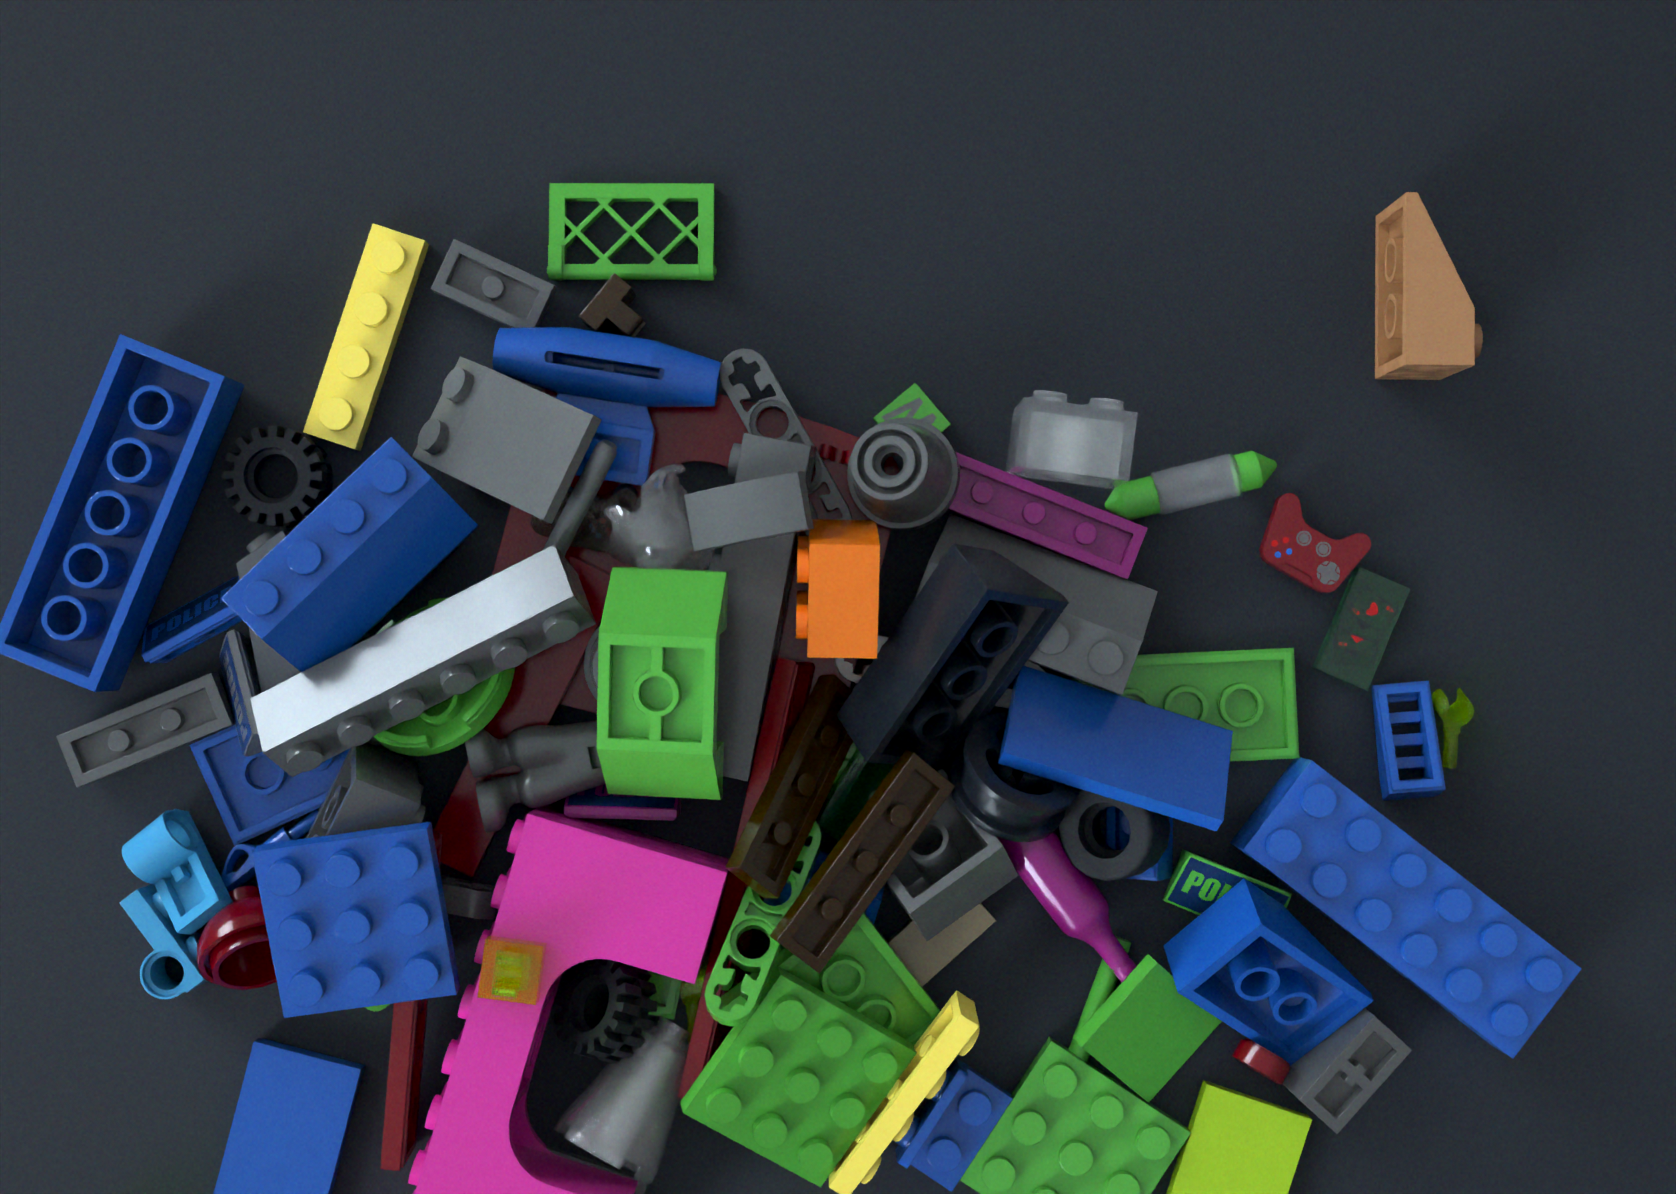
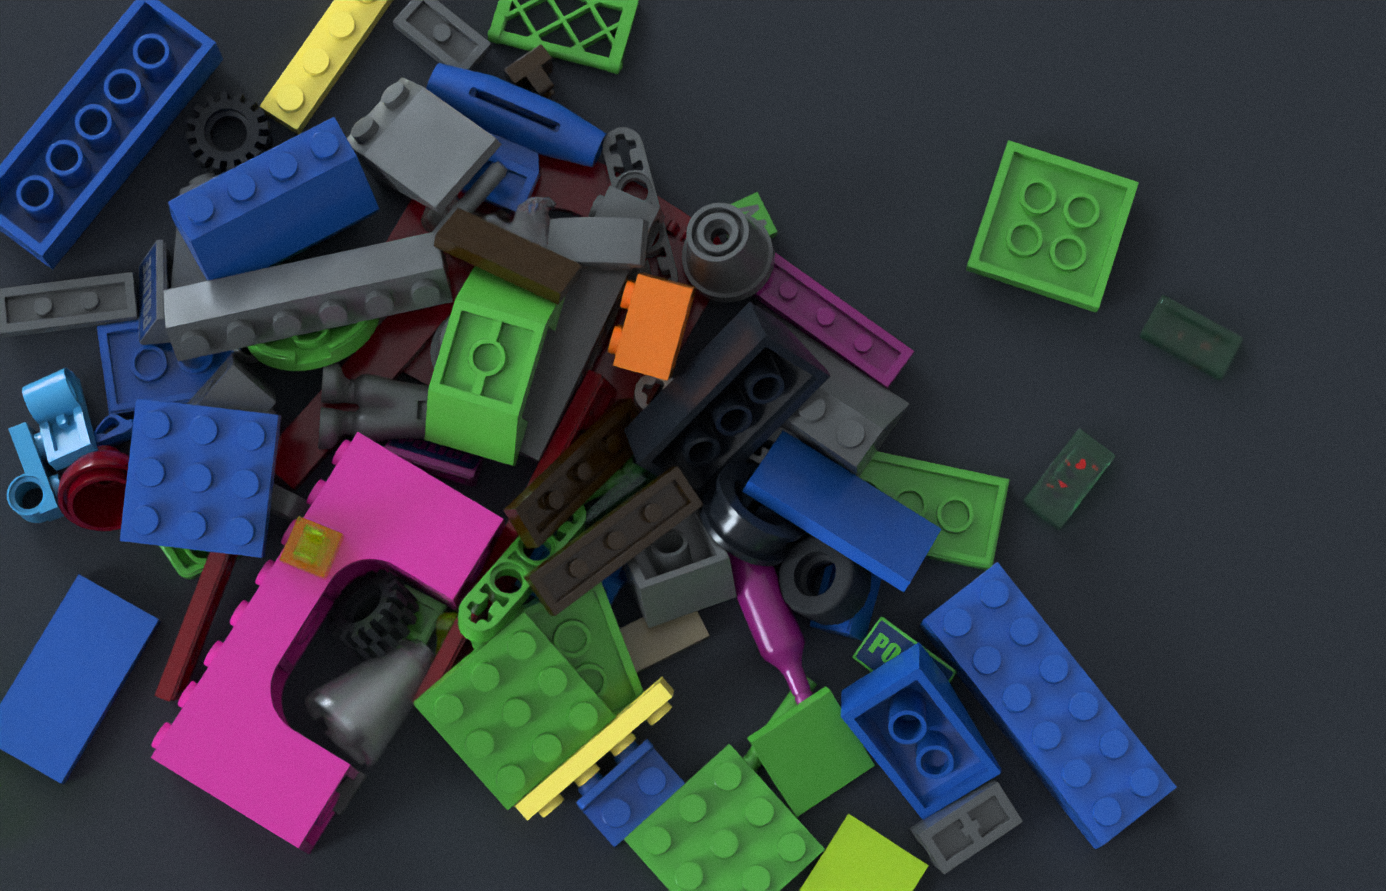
camera: 15 degrees right, 10 degrees down
blue slope [141,576,243,664] -> none
clear brick [1005,390,1138,489] -> none
piece [1104,450,1277,521] -> none
dark red tile [1232,1038,1291,1085] -> none
dark red piece [1259,493,1371,593] -> none
blue slope [1371,681,1446,801] -> none
medium nougat slope [1375,192,1483,380] -> none
clear neon green hand [1432,687,1474,768] -> none
none -> dark brown tile [434,208,582,305]
none -> bright green plate [966,140,1139,313]
none -> clear green tile [1139,294,1244,381]

